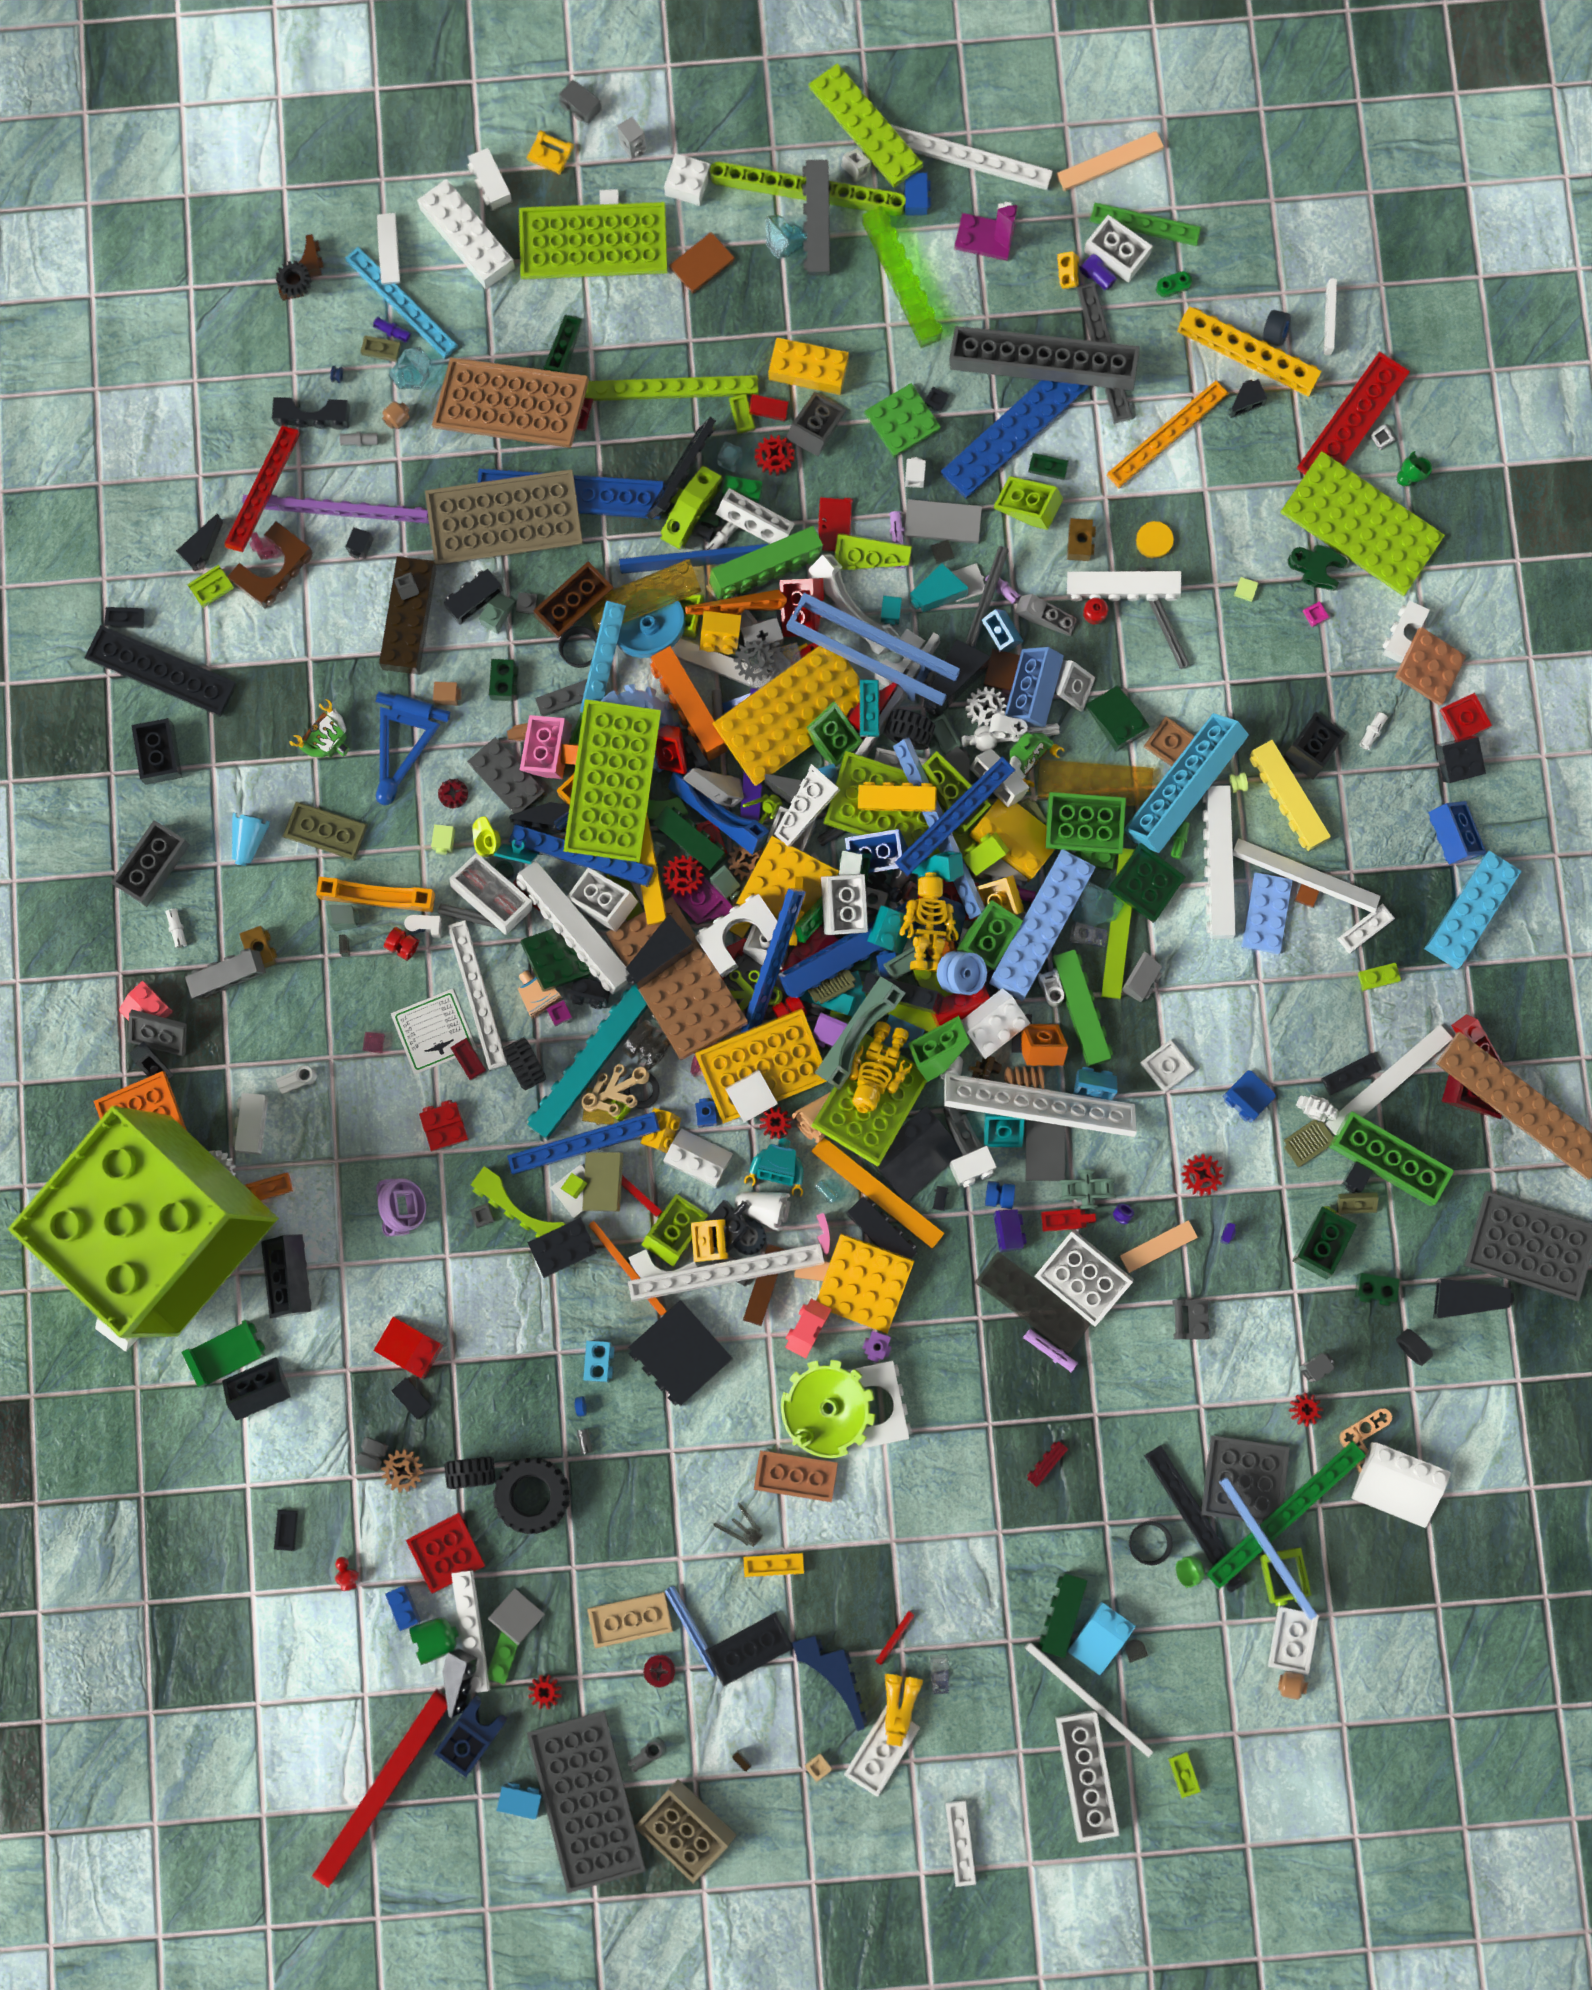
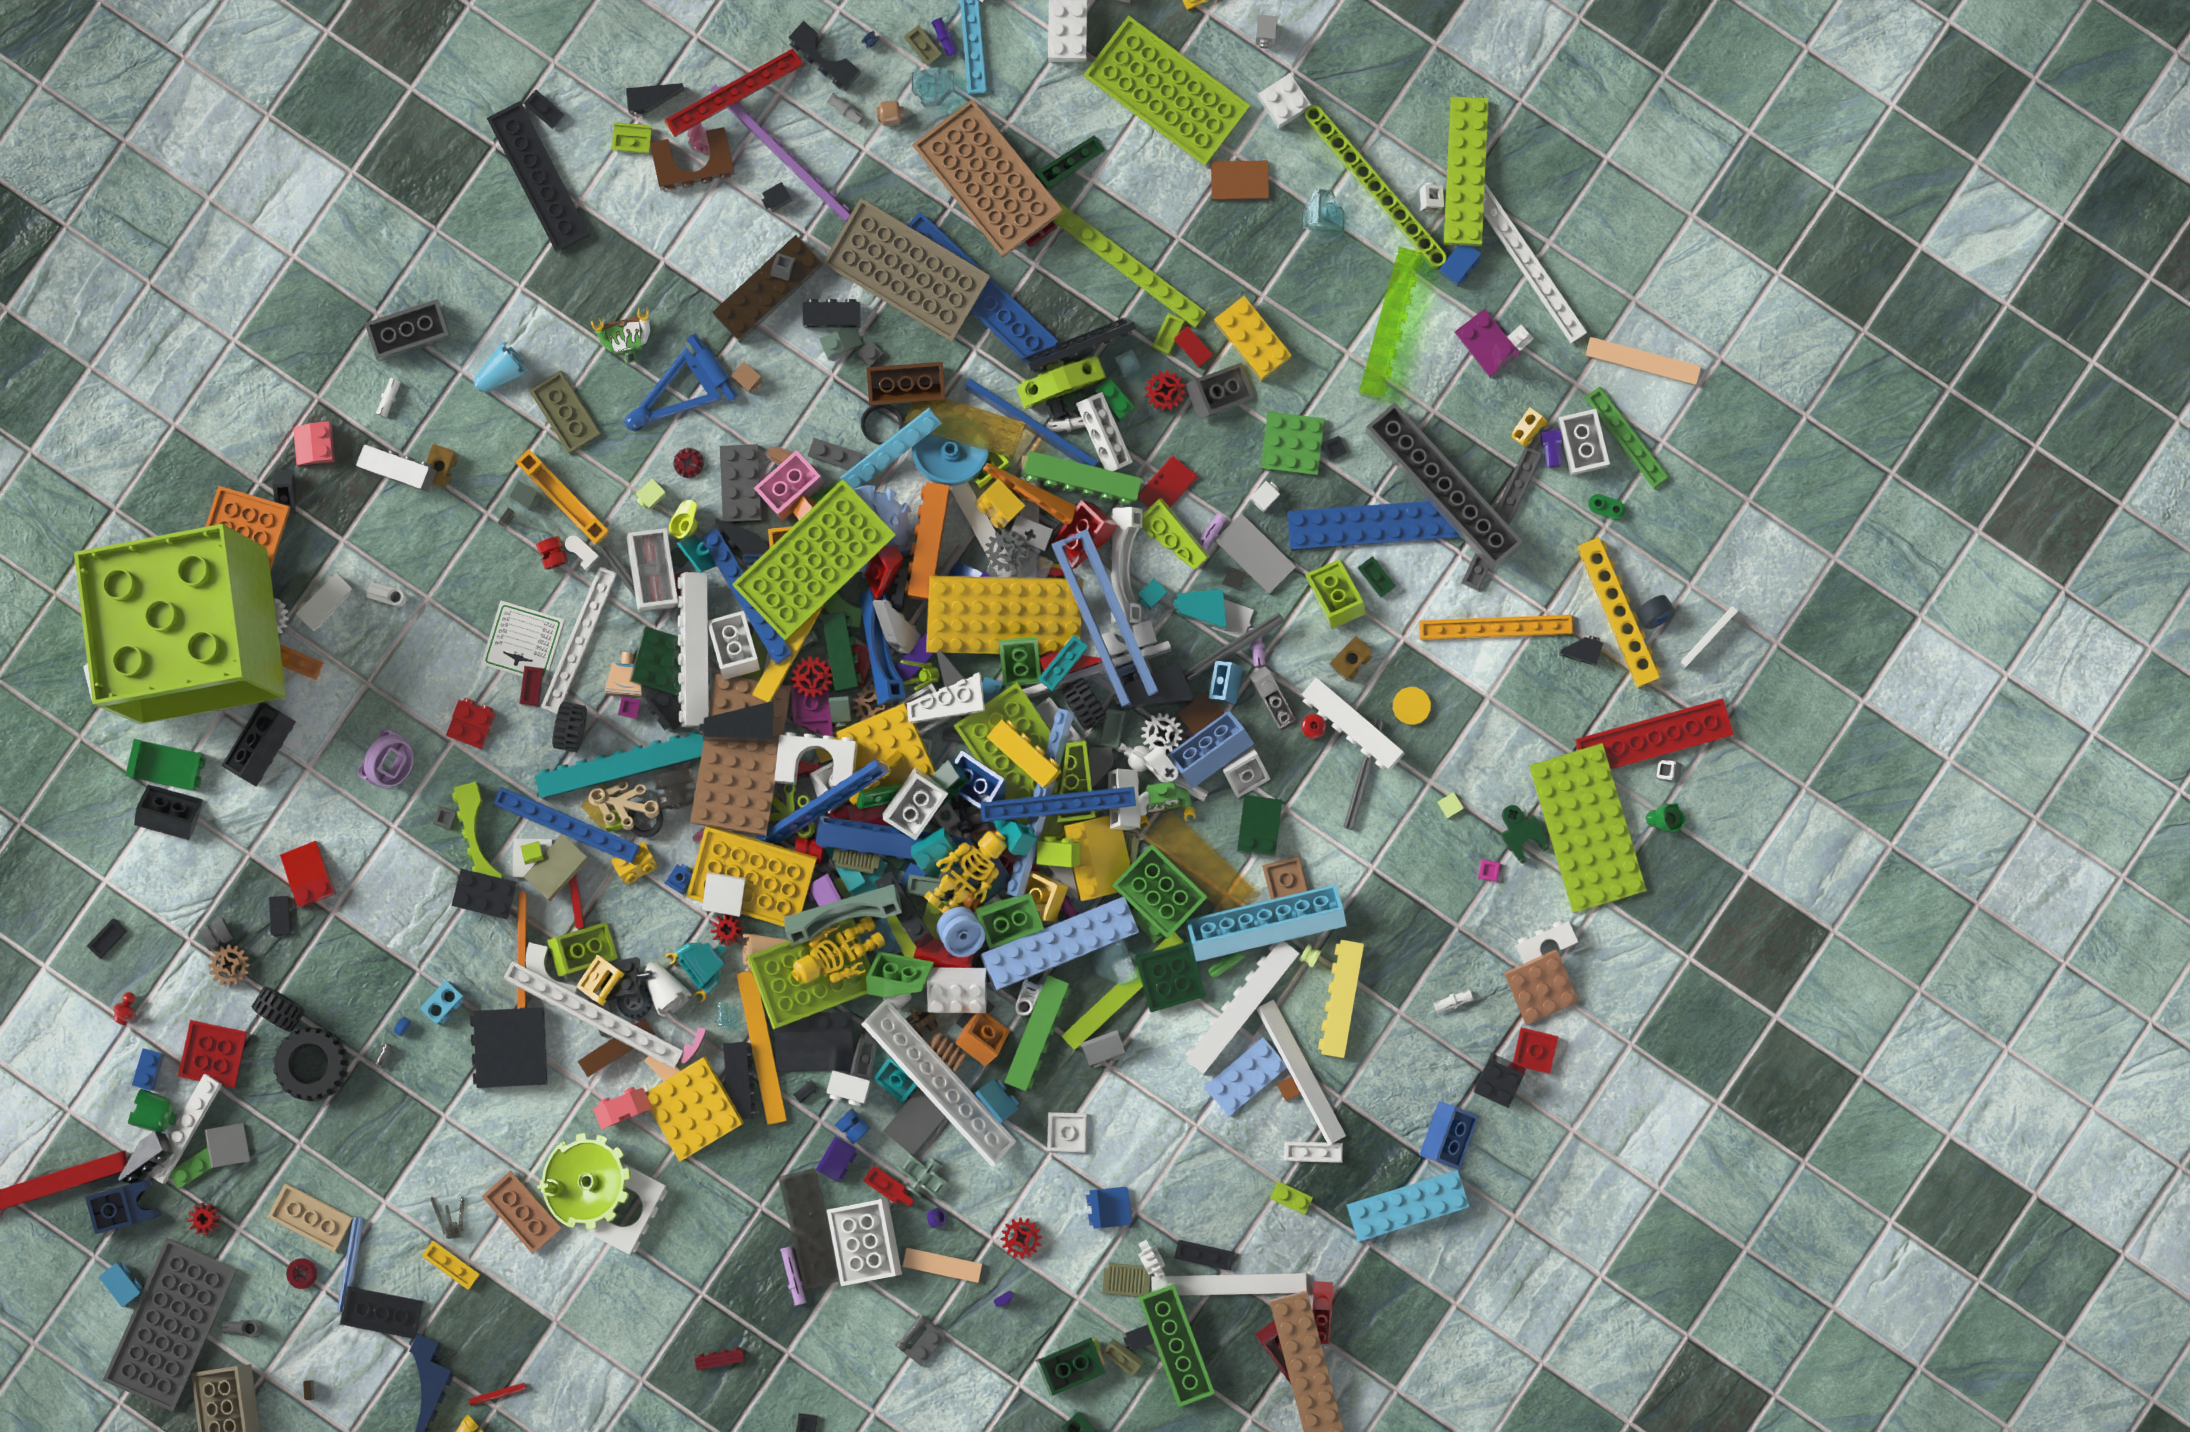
camera: 40 degrees right, 5 degrees up
dark grey tile [128,1009,187,1056] -> none
black brick [131,718,183,785] -> none
clear pink tile [362,1032,385,1054] -> none
dark green brick [489,659,519,701] -> none
white tile [600,189,619,204] -> none
white slope [663,1128,733,1188] -> none
dark grey brick [803,159,830,276] -> none
medium lavender brick [862,1331,892,1363] -> none
clear leg [1069,922,1108,947] -> none
black slope [1283,712,1346,780] -> none

